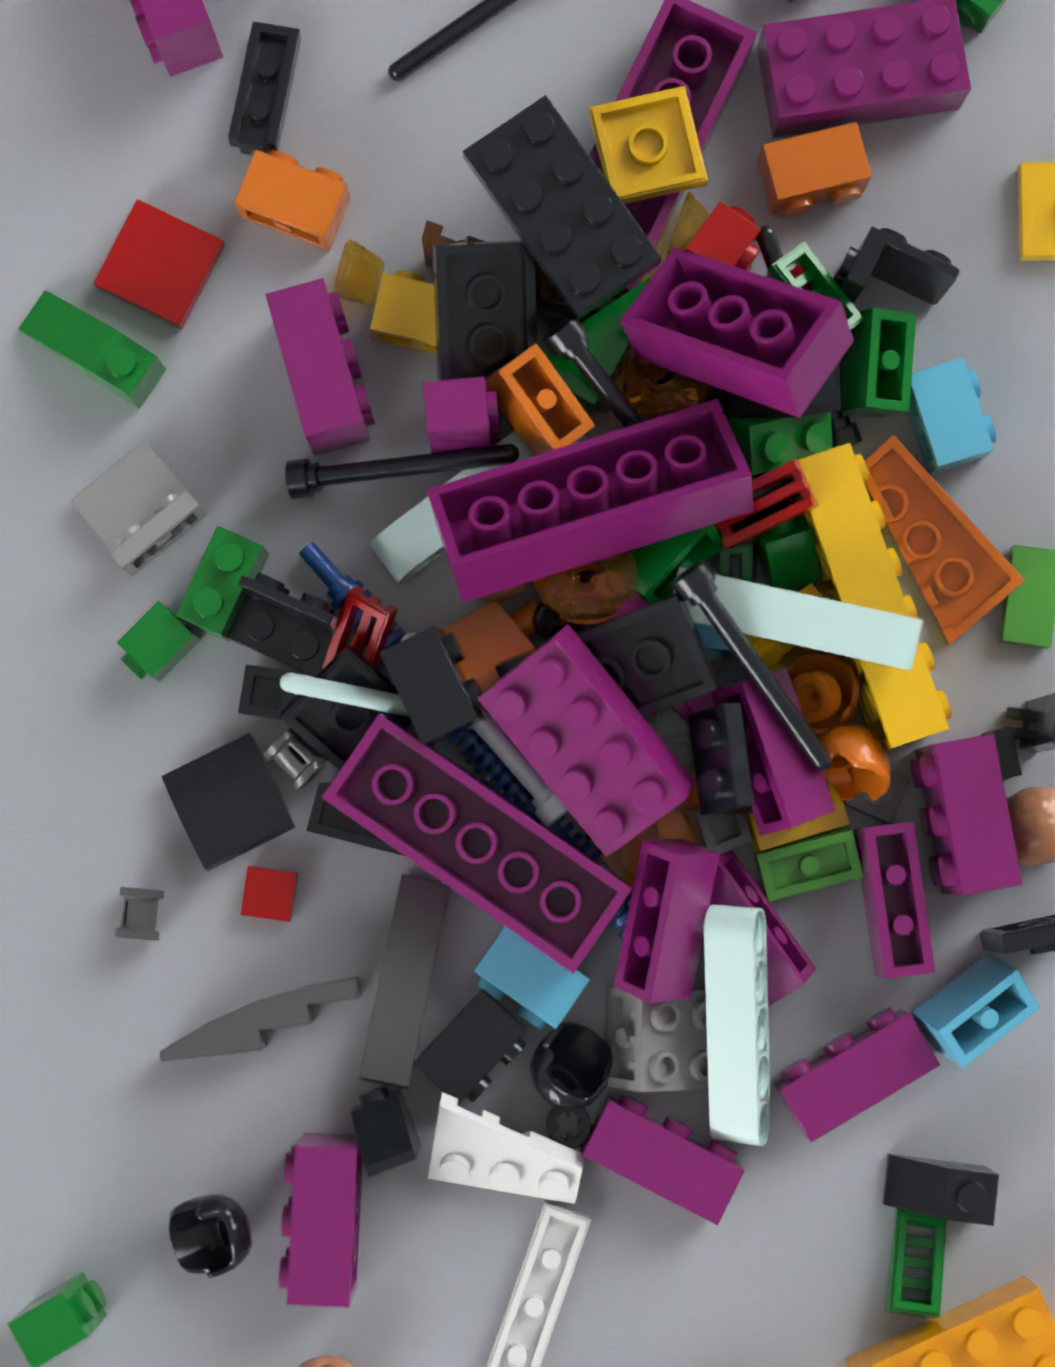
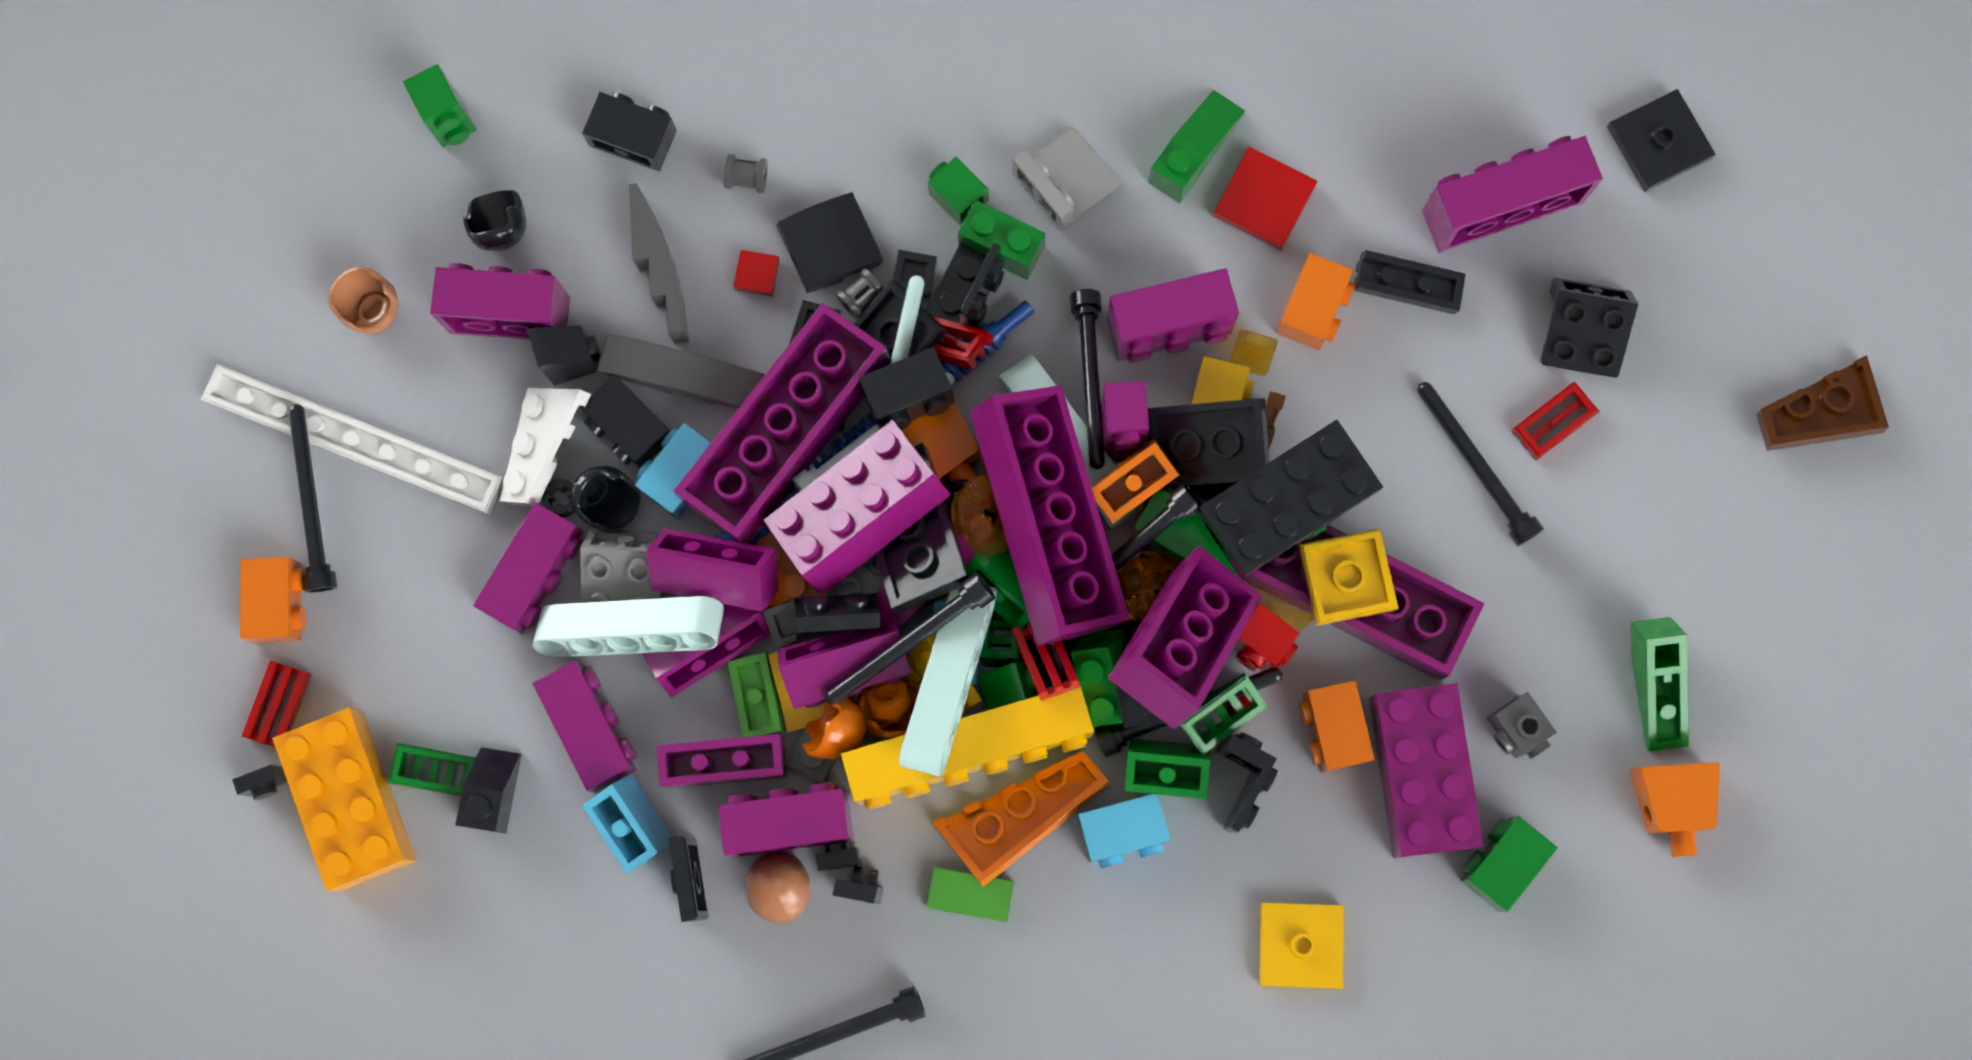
camera: 100 degrees right, 5 degrees down
none -> black brick [582,91,677,172]

